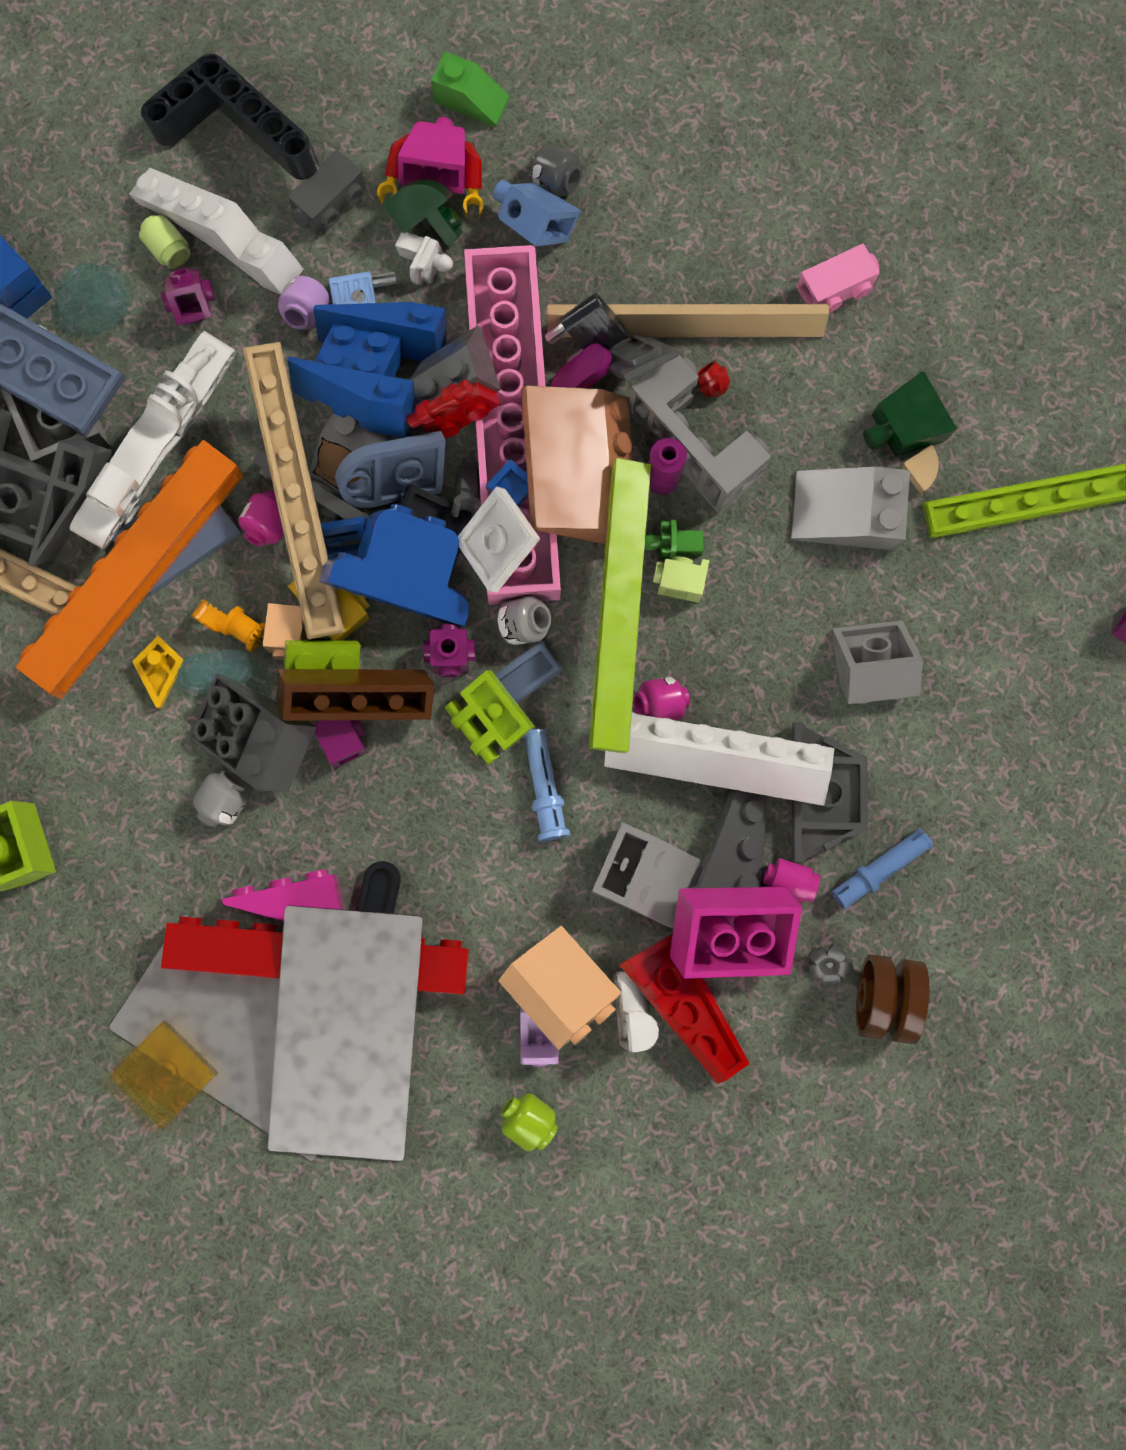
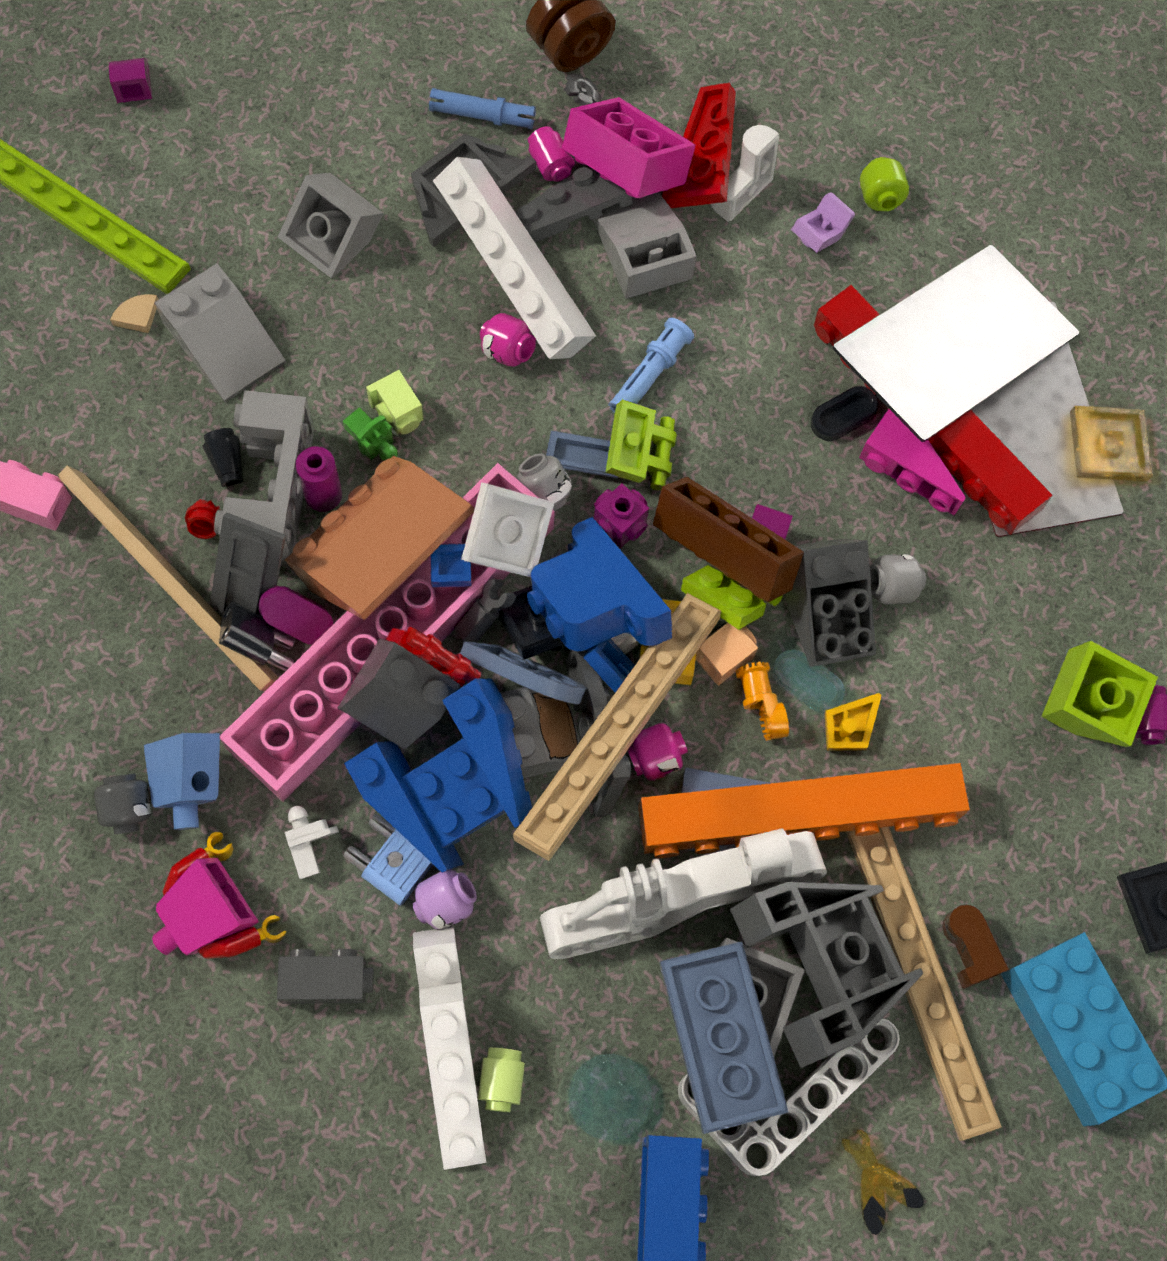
camera: 135 degrees left, 10 degrees down
black beam [141,54,319,180] -> none
magenta brick [160,268,215,326] -> none
dark green brick [383,179,463,247] -> none
bright green slope [431,51,509,127] -> none
light nougat brick [498,926,622,1050] -> none
lime tile [589,458,651,754] -> none
dark green torso [863,371,957,456] -> none
none -> black cone [202,428,244,487]

